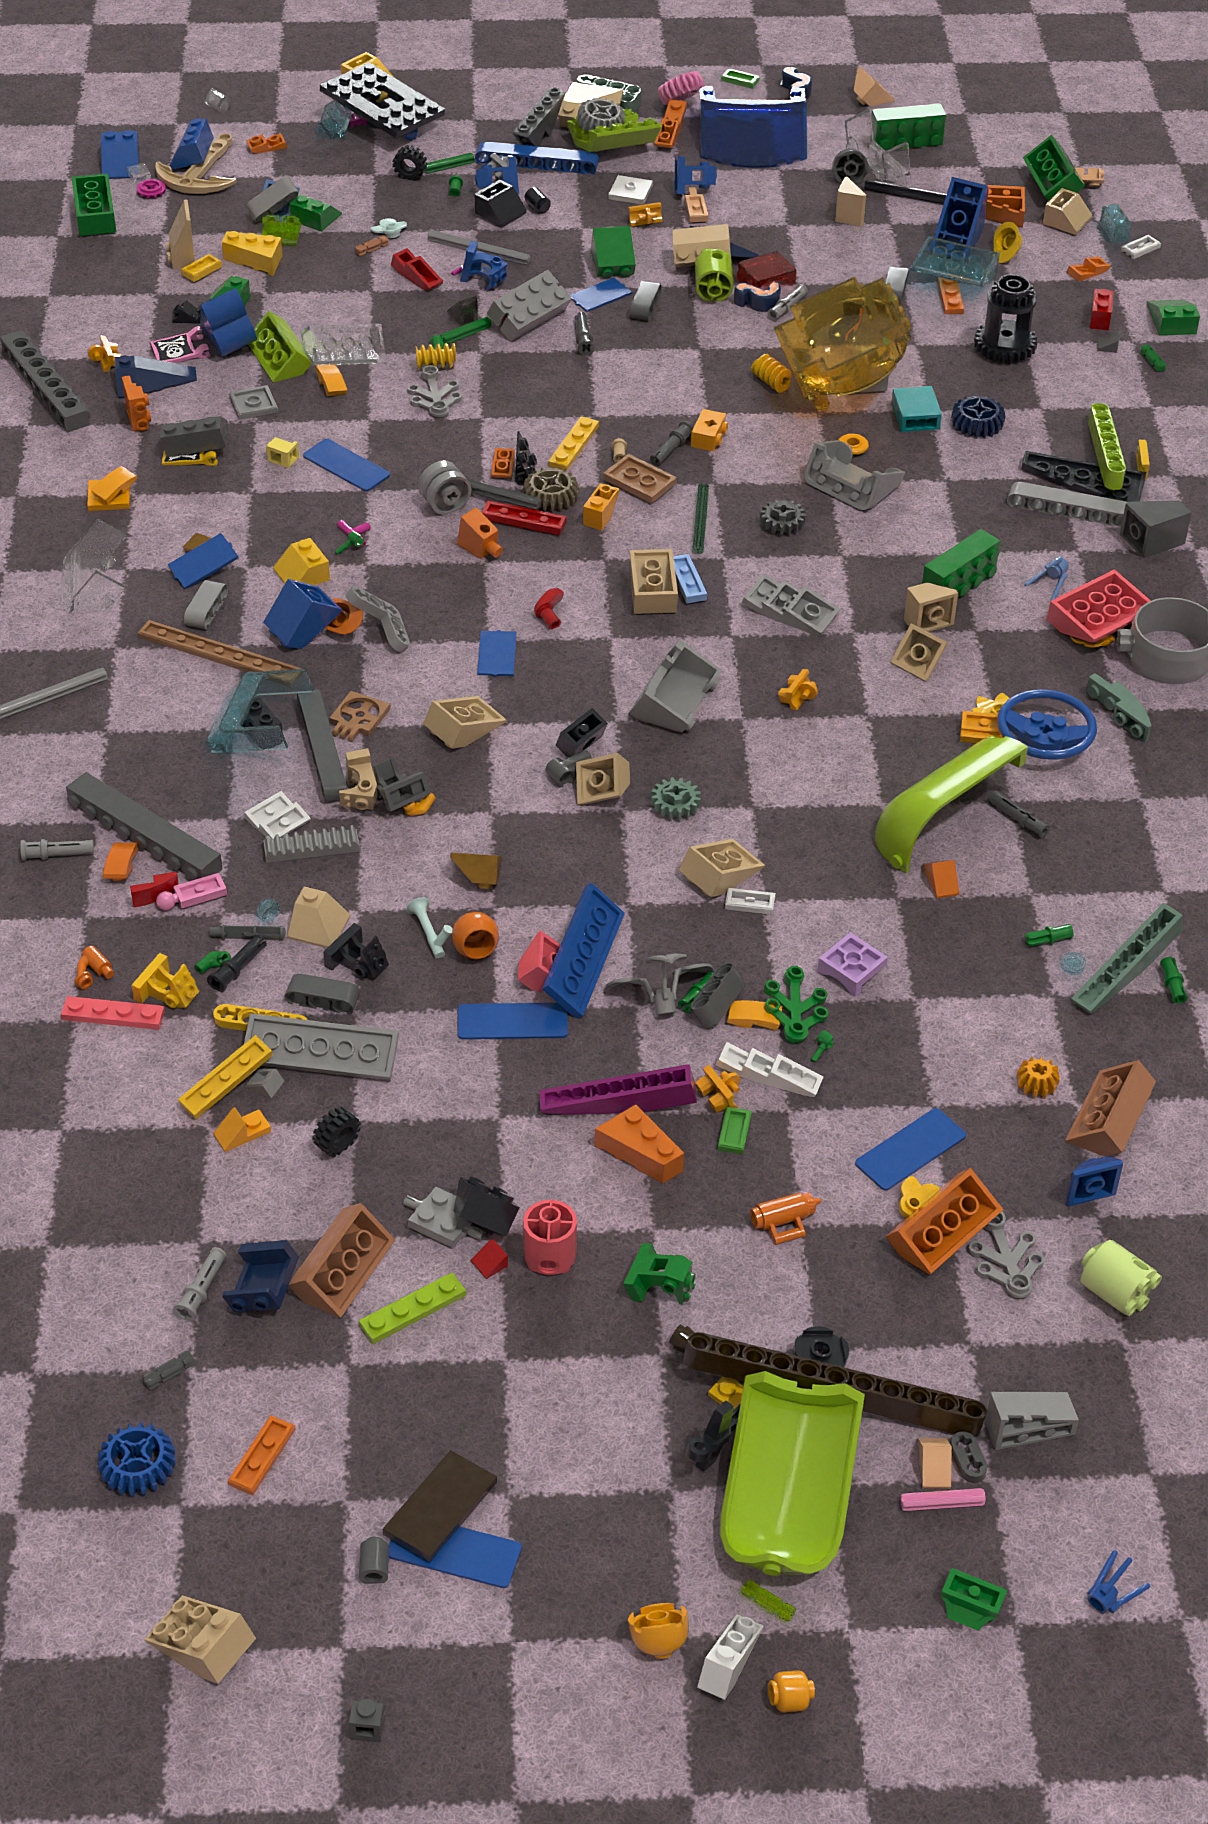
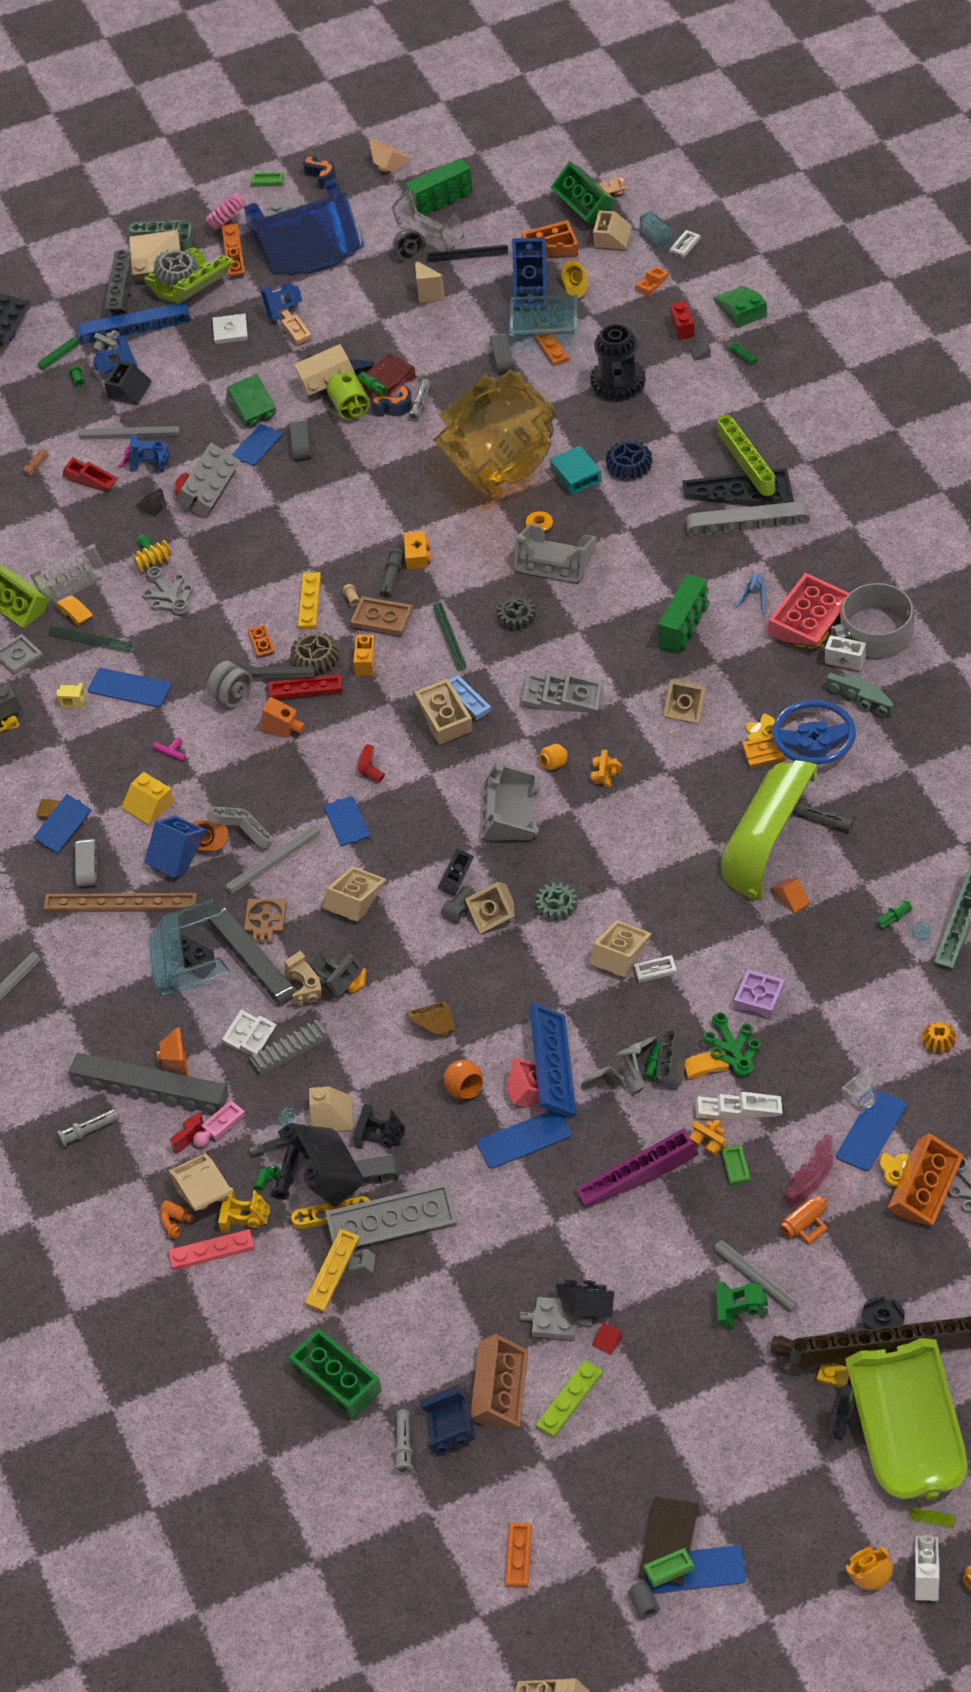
camera: 15 degrees left, 5 degrees up
blue gear [98,1422,176,1497] -> none
orange slope [103,843,138,881] -> none
dark grey axle [142,1350,195,1390] -> none
light orange slope [213,1107,271,1152] -> none
black tyre [312,1107,361,1157] -> none
green hand [335,532,364,554] -> none
light aqua plate [370,218,407,238] -> none
black tyre [392,145,427,181] -> none
light aqua piece [406,897,452,959] -> none
green axle [440,317,492,344] -> none
black hinge [515,431,537,485] -> none
coral cylinder [523,1199,577,1275] -> none
black brick [524,187,551,214] -> none
dark grey pin [574,312,595,355] -> none
orange wedge [595,1105,684,1183] -> none
light orange hips [628,202,663,227] -> none
yellow piece [750,354,792,393] -> none
green hand [810,1030,834,1063] -> none
tan slope [904,583,958,632] -> none
dark grey slope [1120,501,1192,558] -> none
yellow tile [1136,440,1150,480] -> none
none -> clear green axle [49,625,132,653]
none -> orange slope [157,1028,189,1076]
none -> tan slope [169,1153,232,1211]
none -> light grey axle [225,825,321,894]
none -> black windscreen [278,1123,363,1208]
none -> green brick [288,1328,382,1420]
none -> green pin [358,372,388,397]
none -> light orange head [539,744,568,771]
none -> bright green tile [643,1548,695,1588]
none -> light grey axle [715,1240,798,1312]
none -> clear pink slope [784,1134,833,1208]
none -> white brick [825,635,866,671]
none -> clear slope [842,1064,877,1113]

